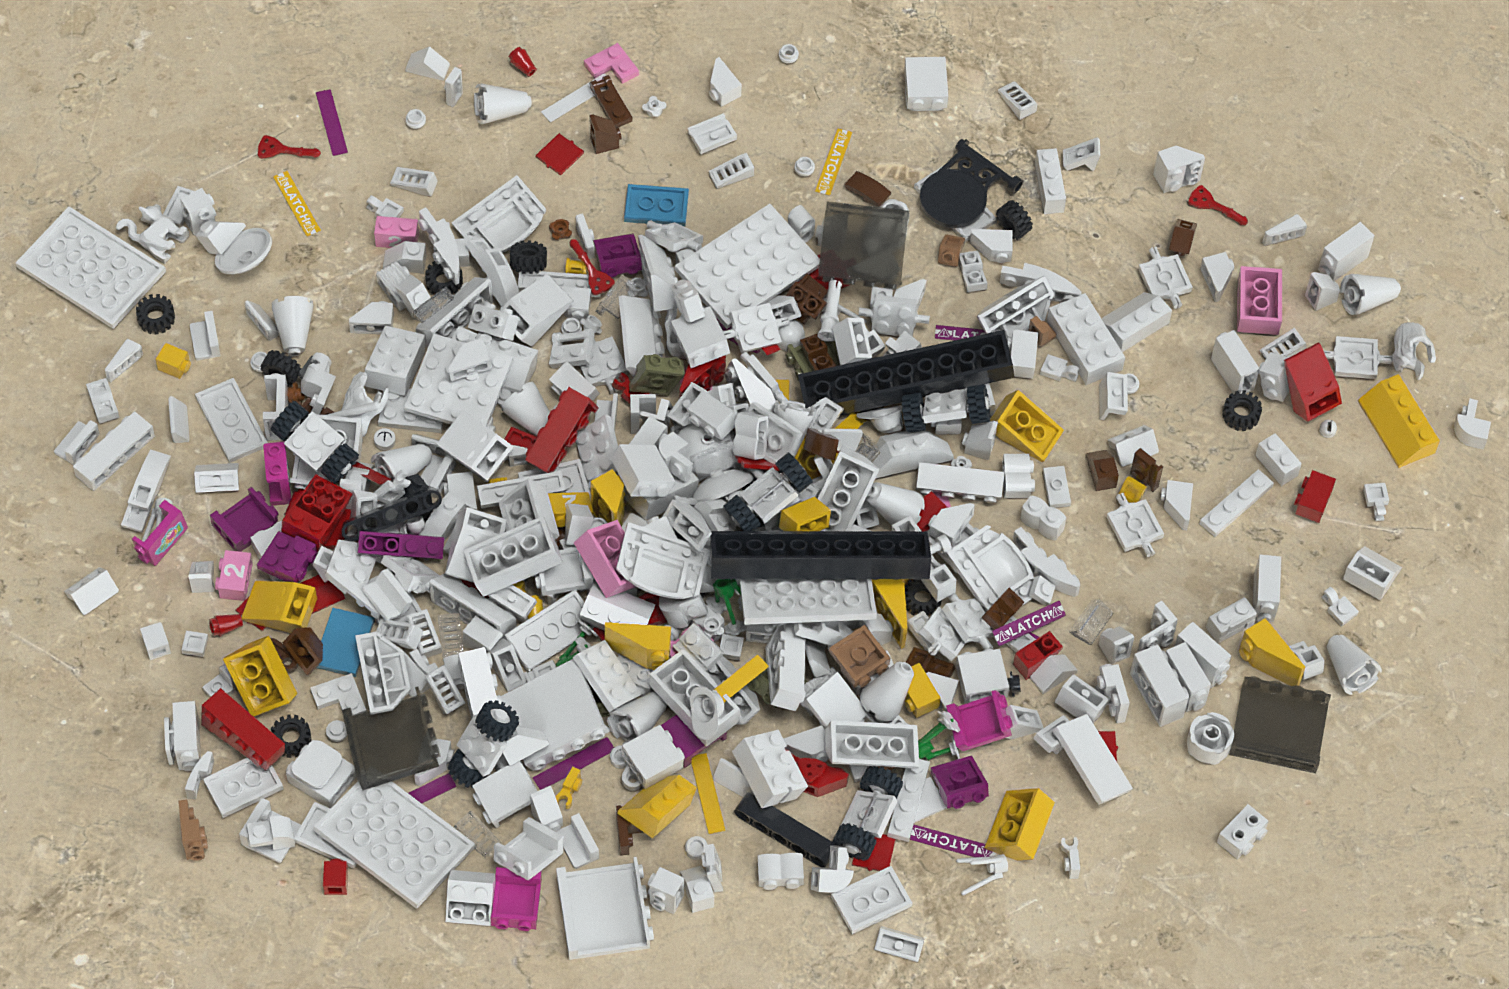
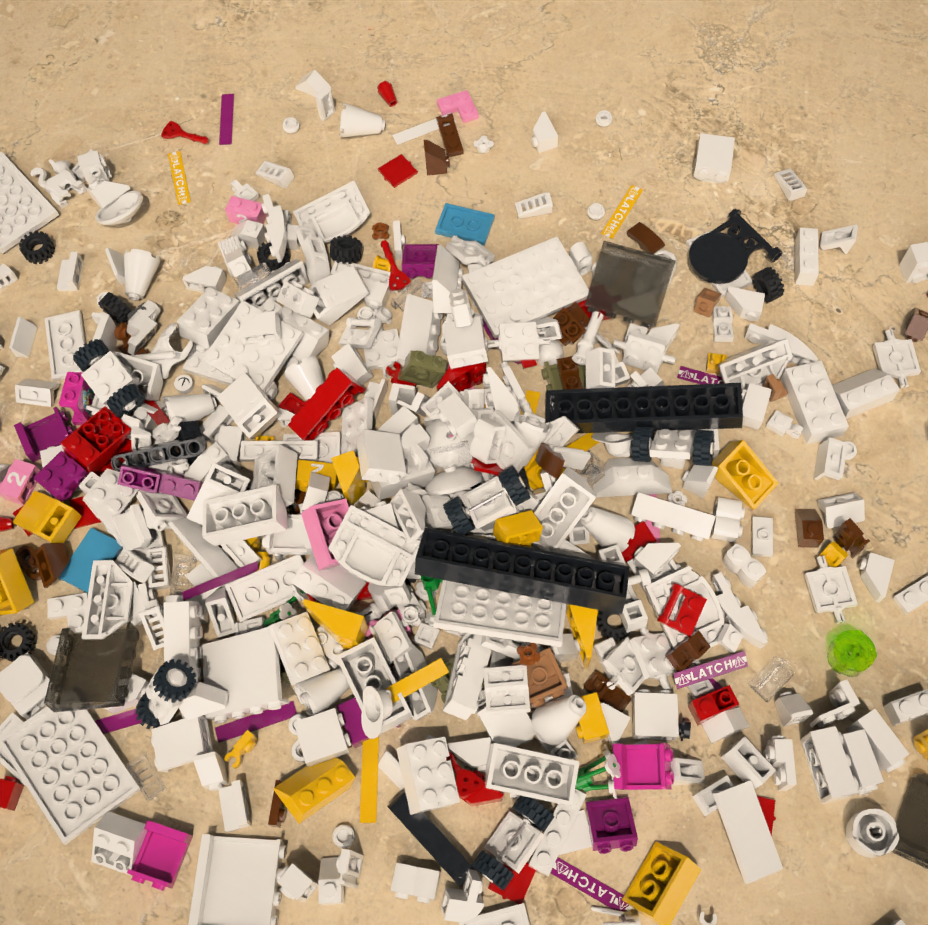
camera: 20 degrees right, 5 degrees up
yellow brick [156,343,191,379] -> none
white panel [494,817,564,880] -> none
white plate [688,113,737,154] -> none
none -> magenta sticker [182,561,258,601]
none -> white slope [484,665,531,715]
none -> dark orange plate [517,643,541,666]
none -> red plate [657,583,707,637]
none -> yellow tile [706,353,727,374]
none -> clear neon green brick [827,630,877,677]

